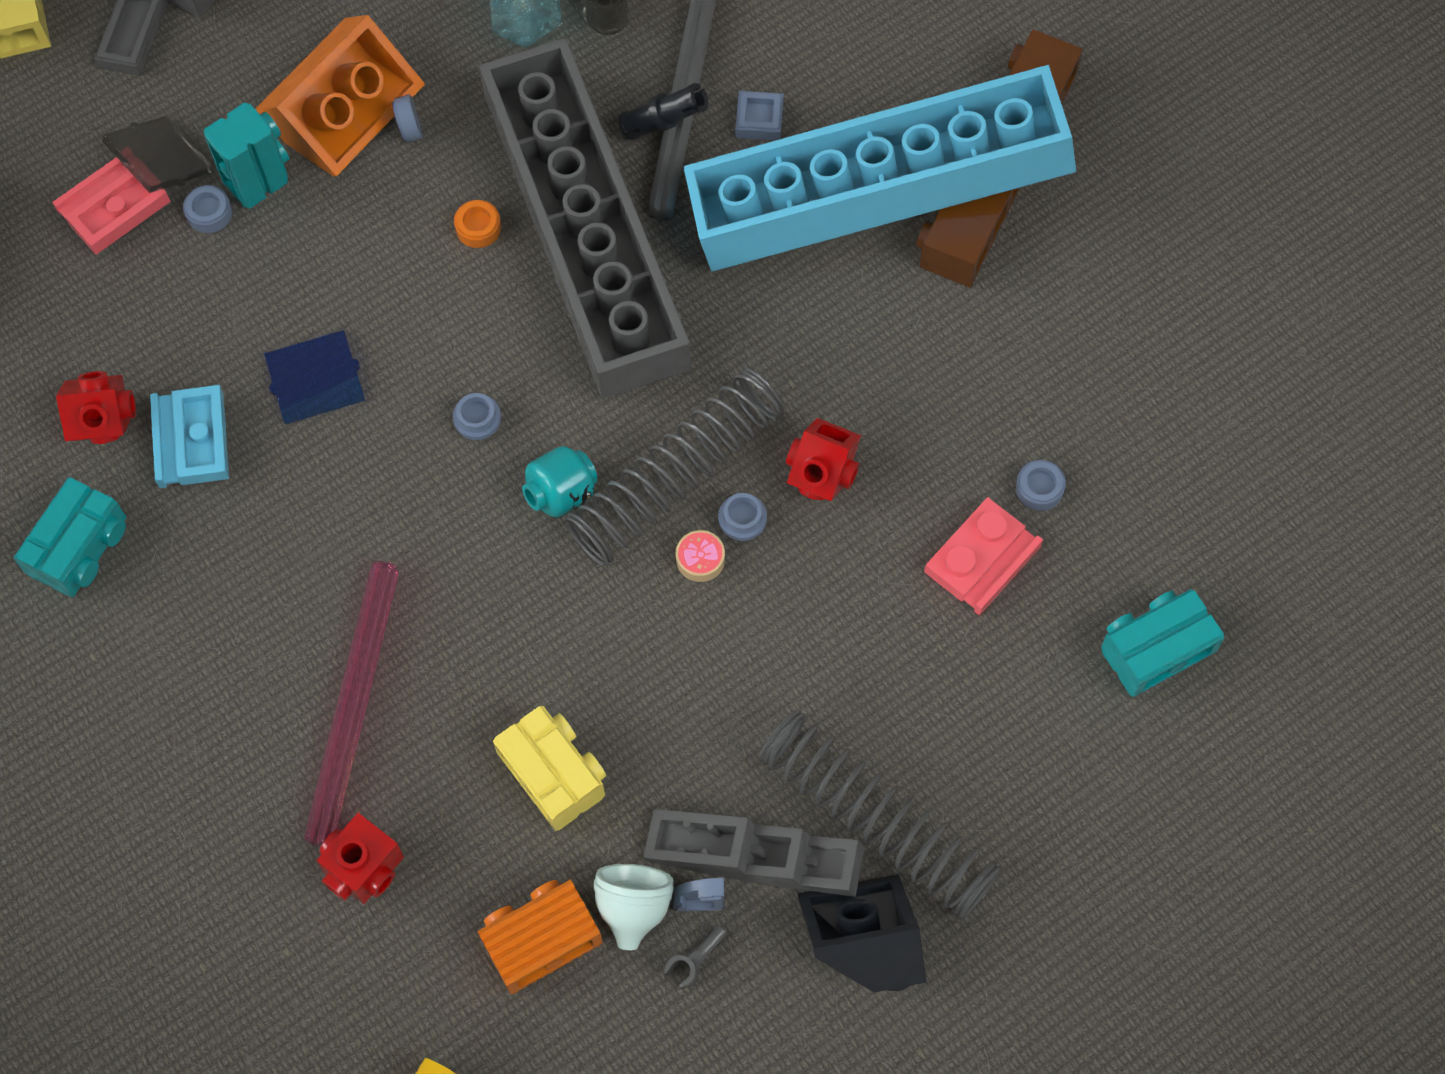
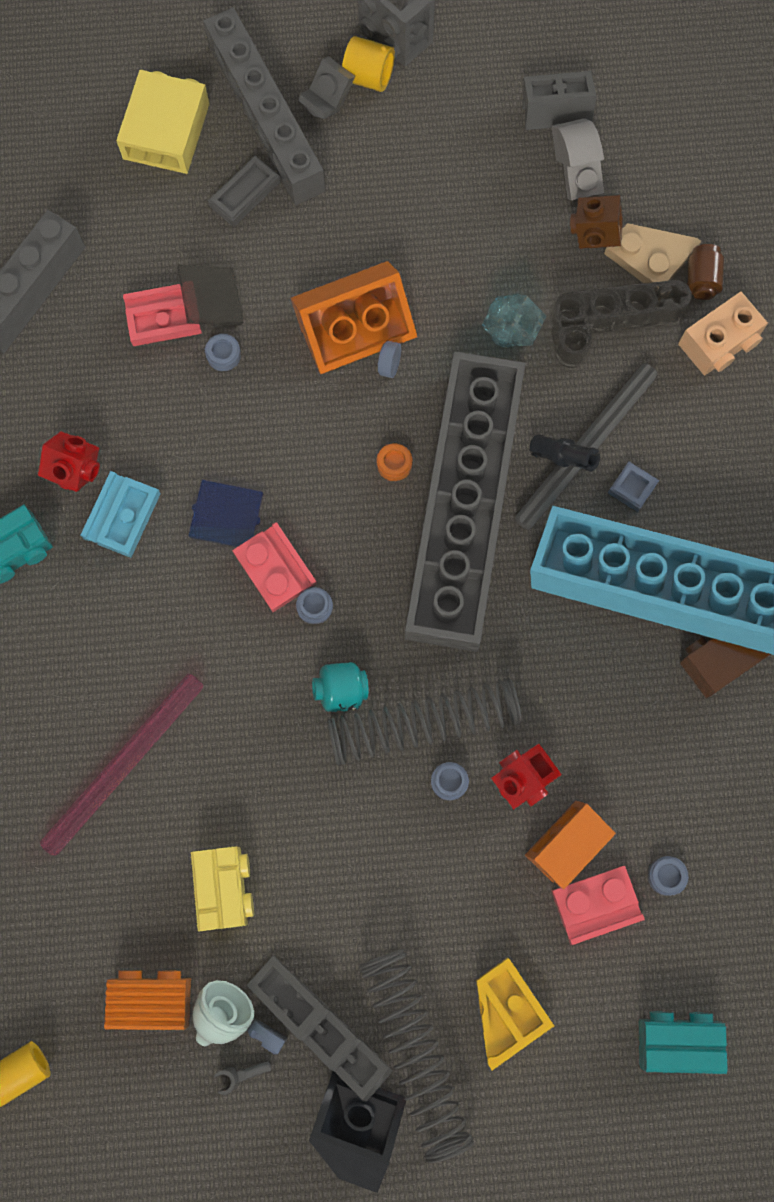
camera: 30 degrees right, 10 degrees up
teal brick [204,102,290,209] -> none
red brick [316,812,404,905] -> none
tile [676,530,725,582] -> none
none -> coral plate [232,522,317,612]
none -> yellow wing [476,957,554,1070]
none -> orange hinge [525,801,616,890]

